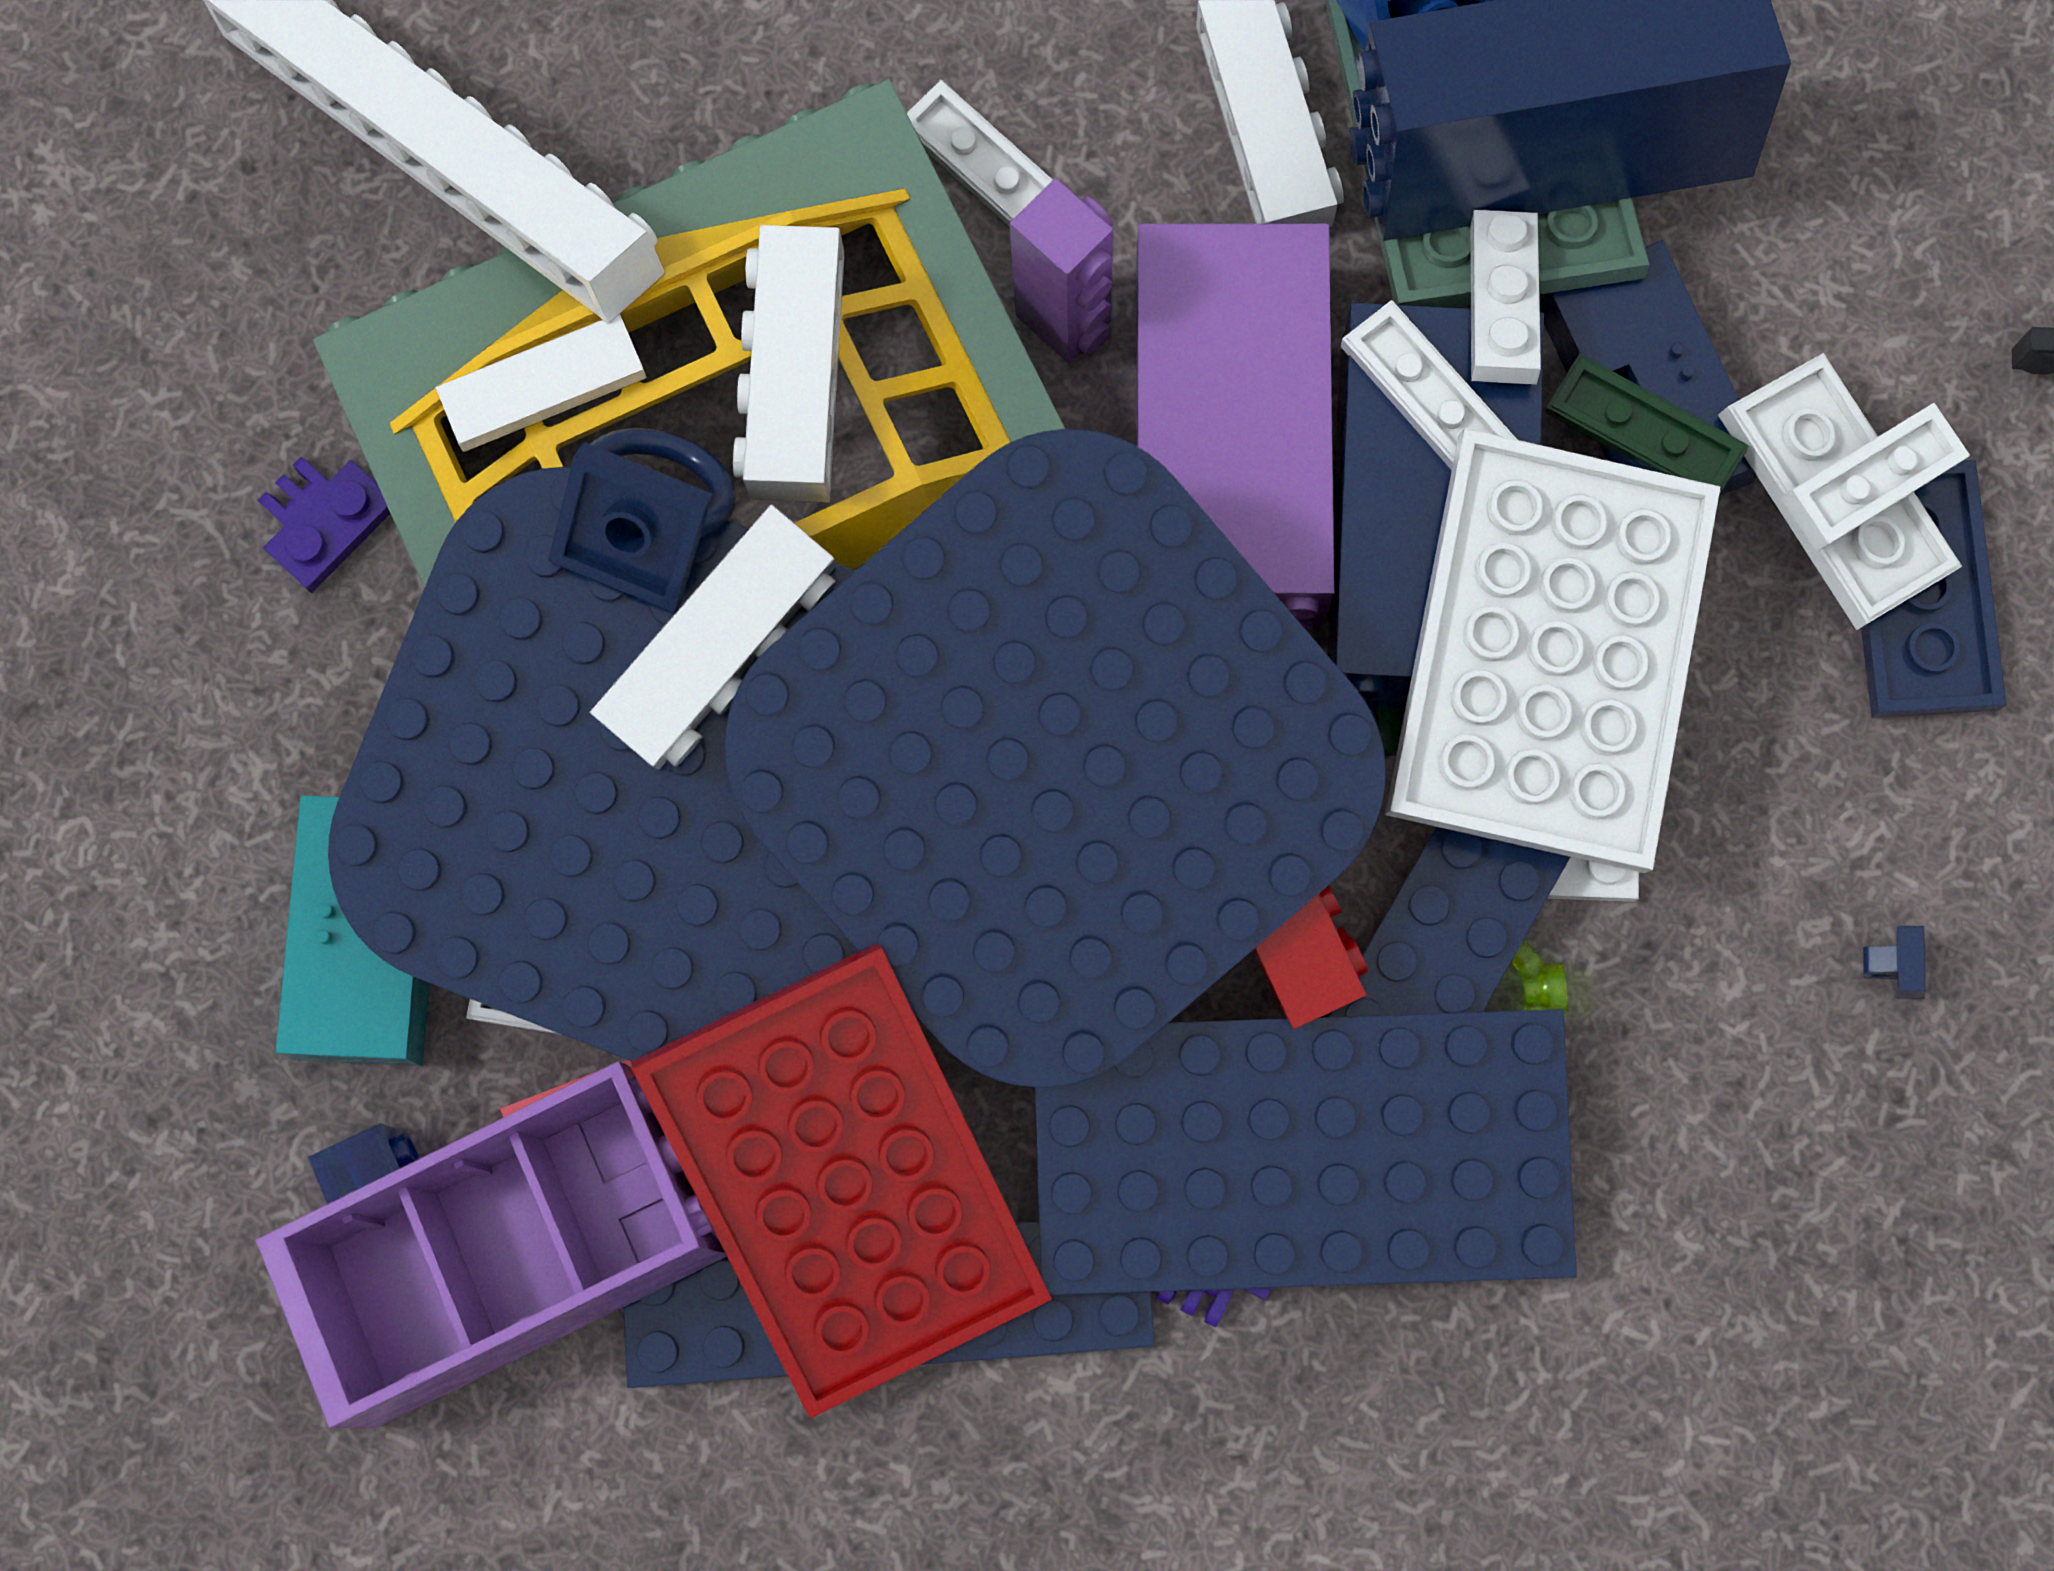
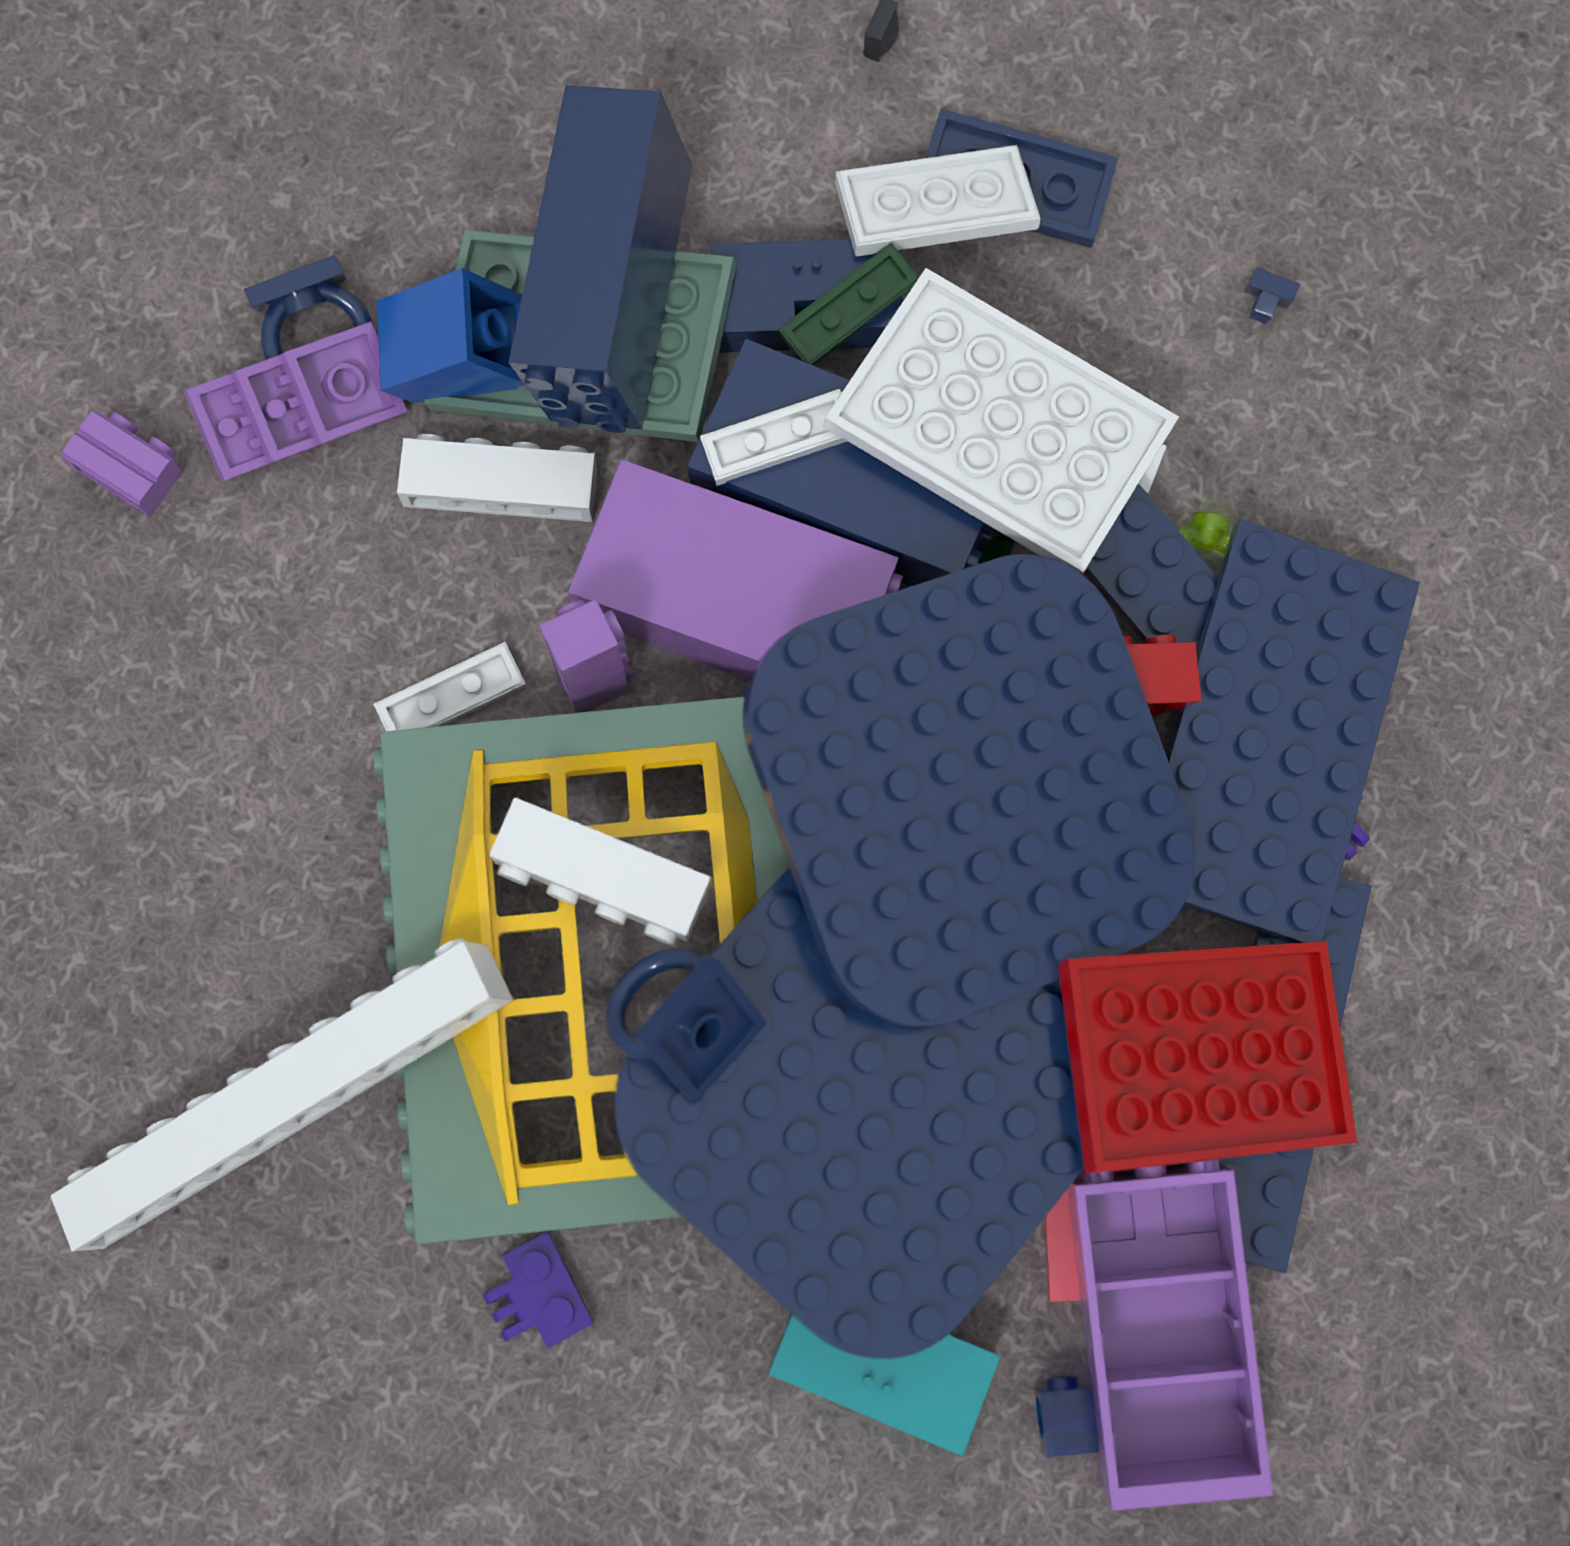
camera: 80 degrees left, 0 degrees up
white tile [435,314,647,452] -> none
white brick [590,504,836,770] -> none
white plate [1470,210,1541,384] -> none
white plate [1780,403,1970,552] -> none

